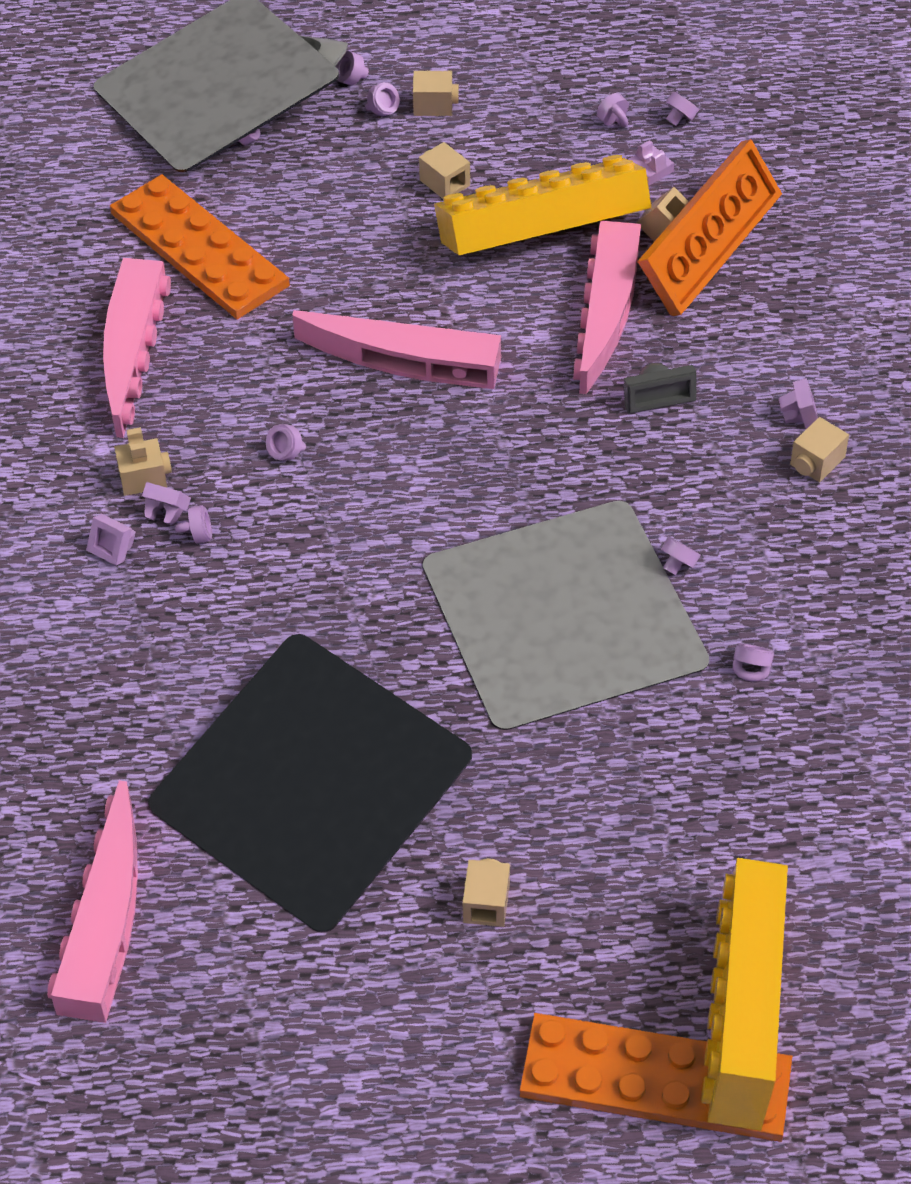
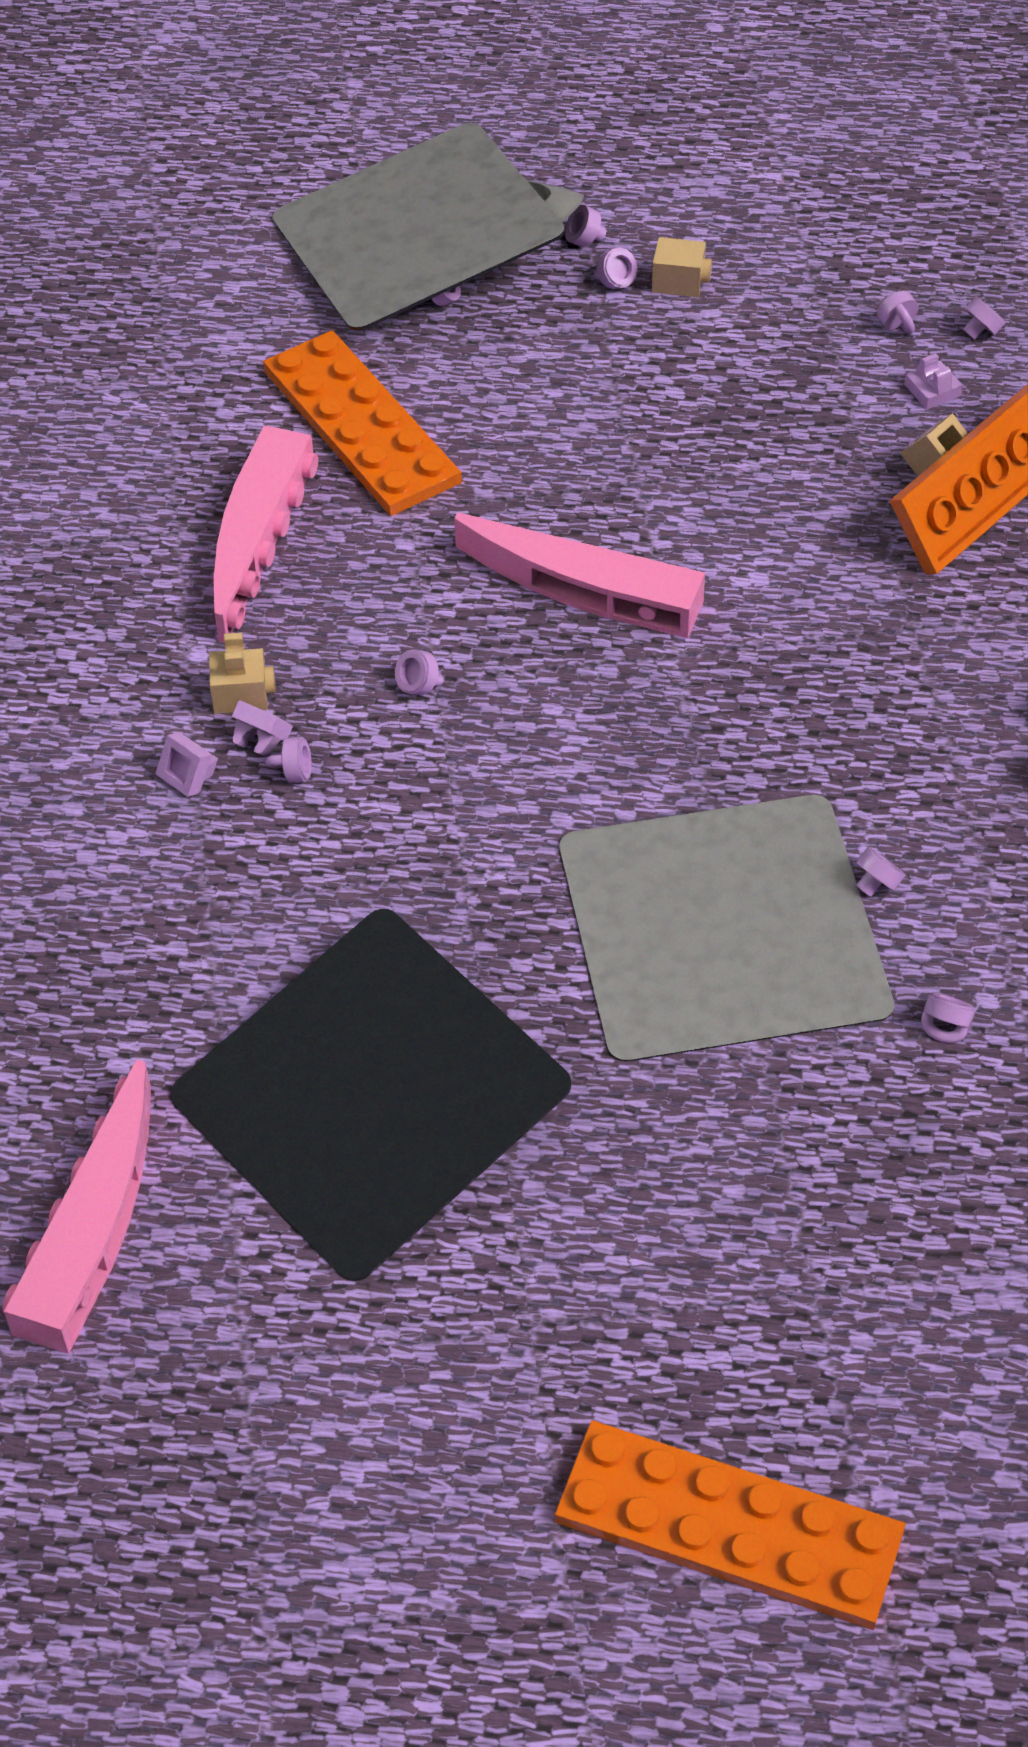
camera: 10 degrees right, 0 degrees up
tan brick [419,142,470,199] -> none
yellow brick [434,155,652,255] -> none
tan brick [463,858,510,927] -> none
bright pink slope [573,221,641,394] -> none
dark grey tile [624,363,696,414] -> none
yellow brick [701,858,788,1131] -> none

